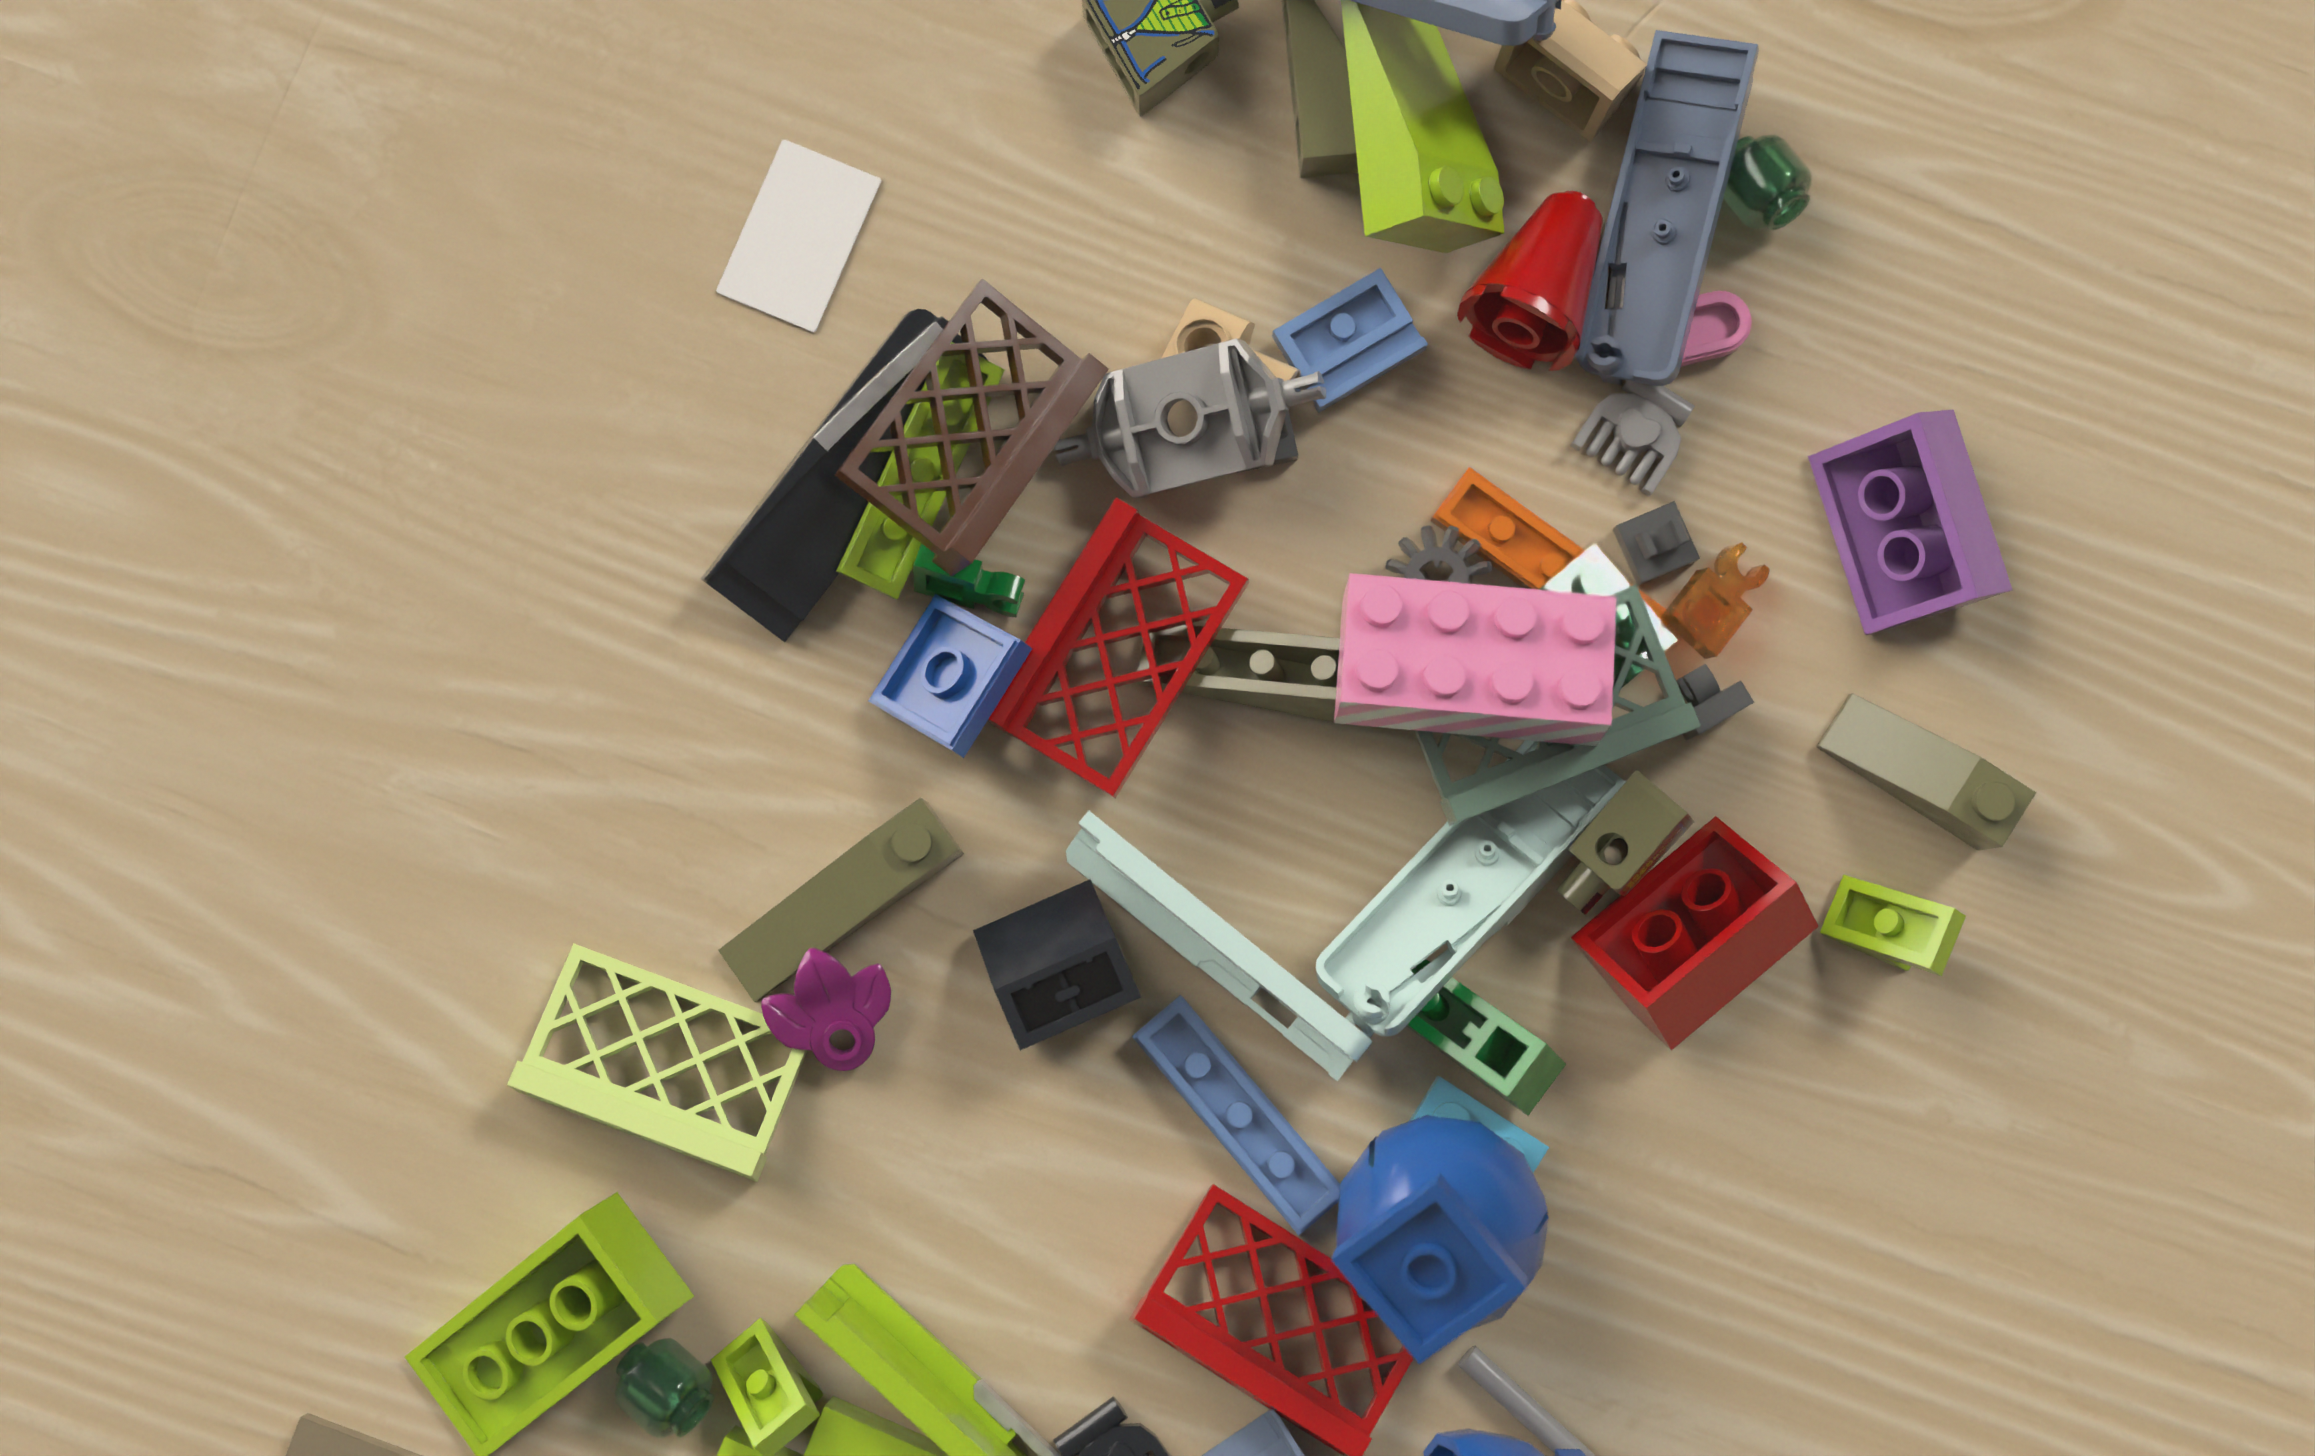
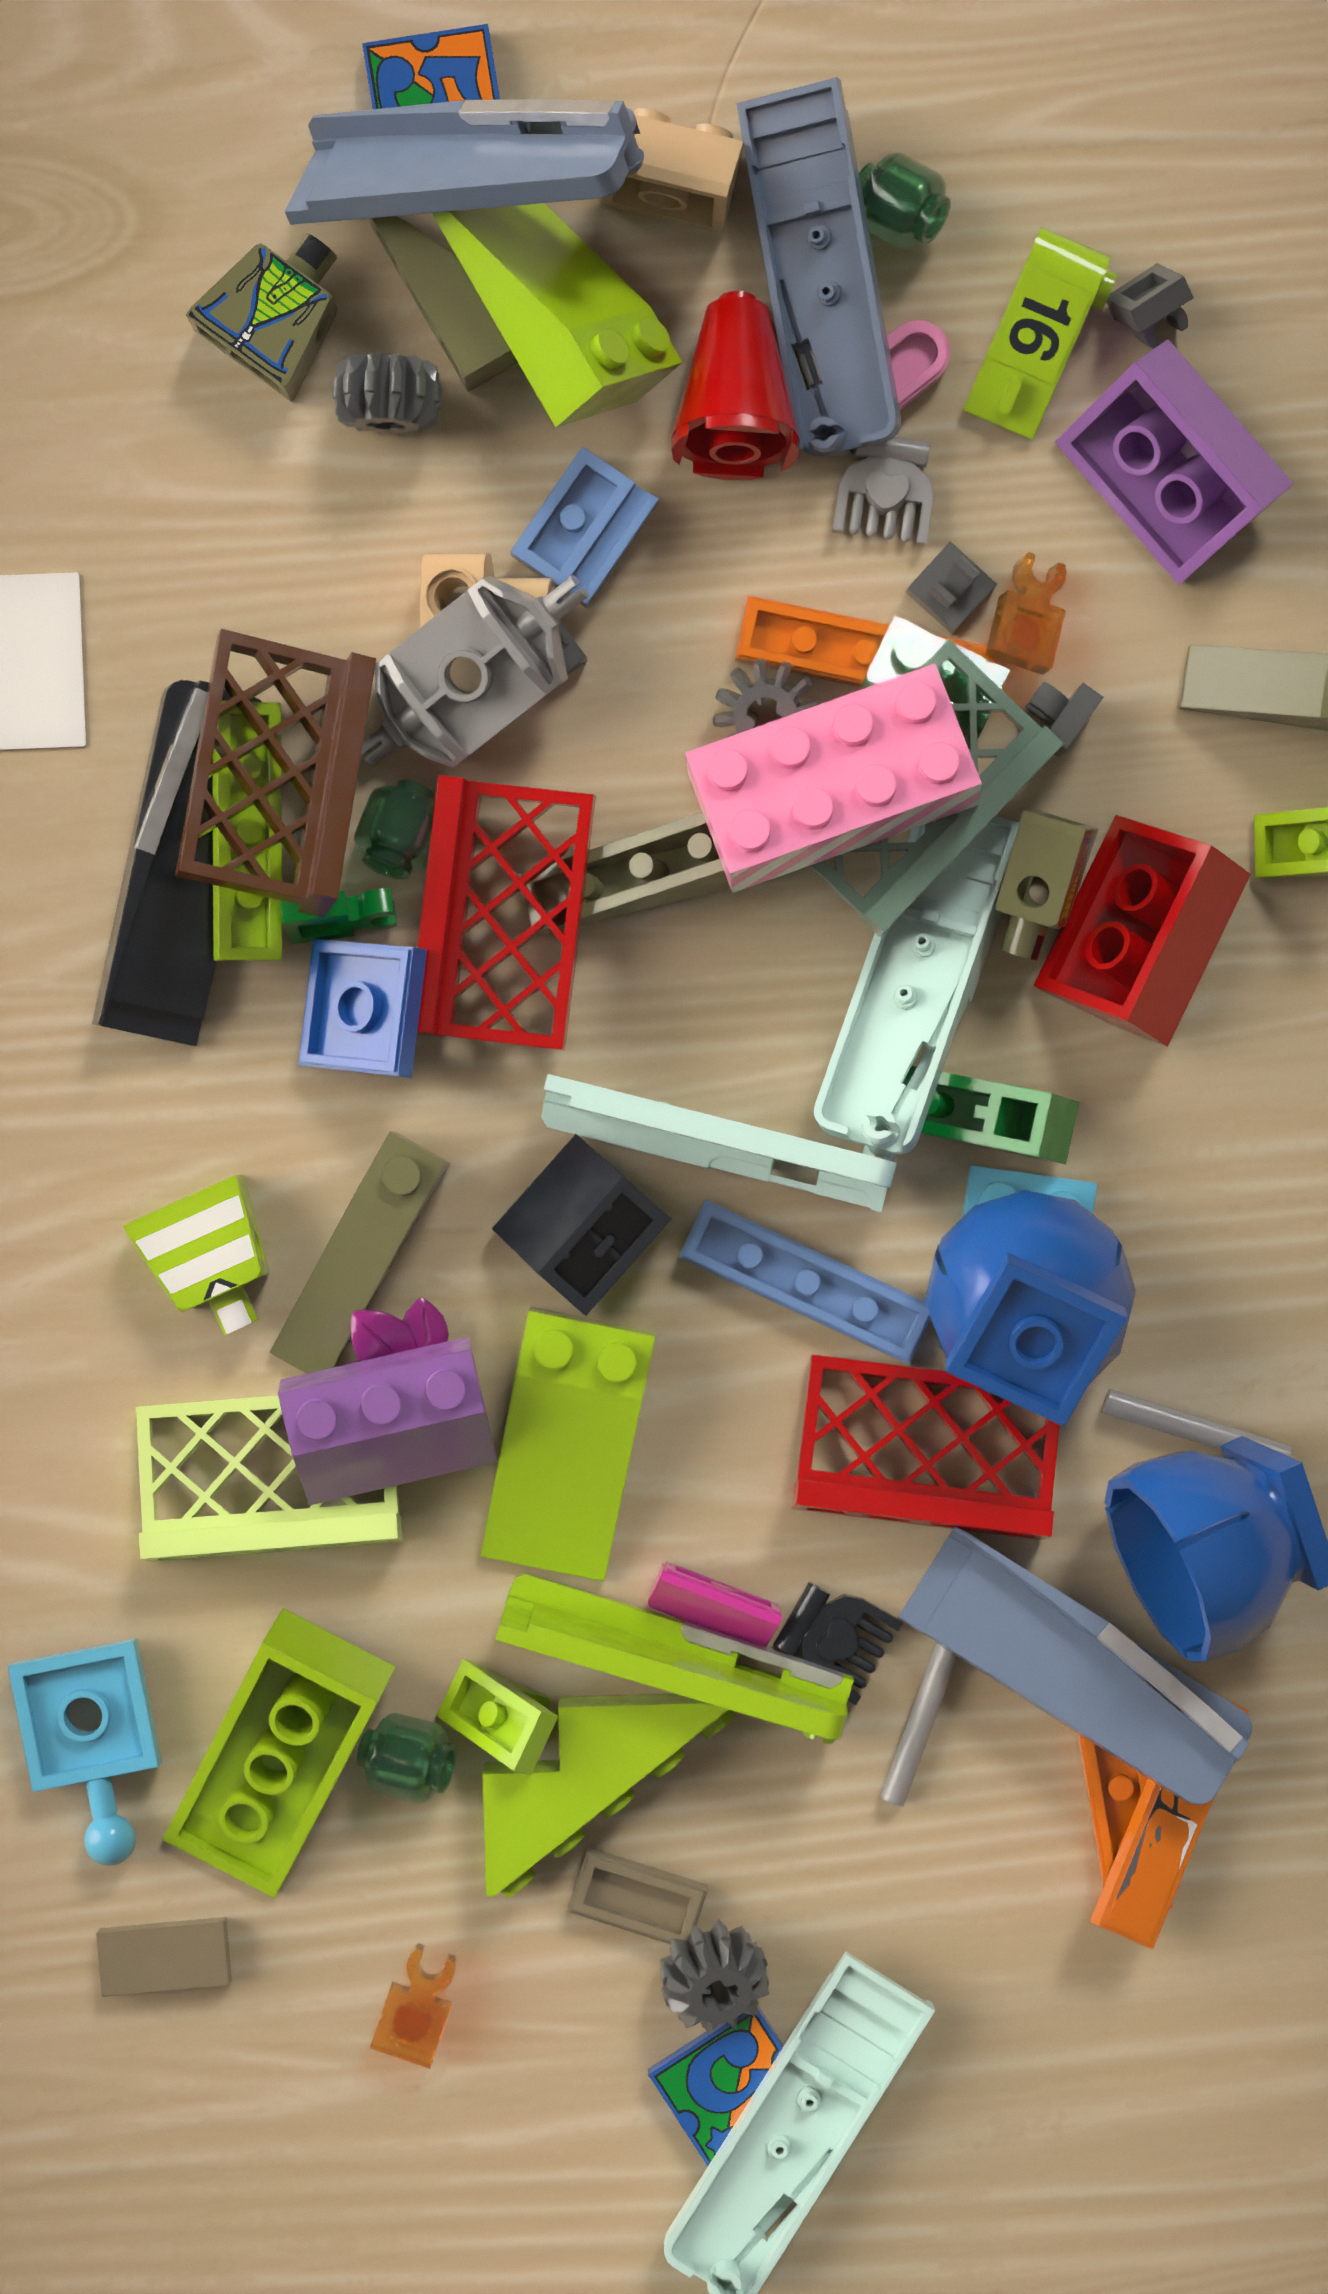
camera: 25 degrees left, 5 degrees up
none -> medium azure plate [8,1638,162,1866]
none -> torso [123,1174,269,1336]
none -> medium lavender slope [277,1336,498,1505]
none -> dark grey gear [333,351,442,435]
none -> clear green head [353,779,435,880]
none -> lime slope [480,1307,655,1581]
none -> dark pink slope [648,1561,783,1647]
none -> lime door [963,227,1118,440]
none -> dark grey tile [1106,263,1194,349]

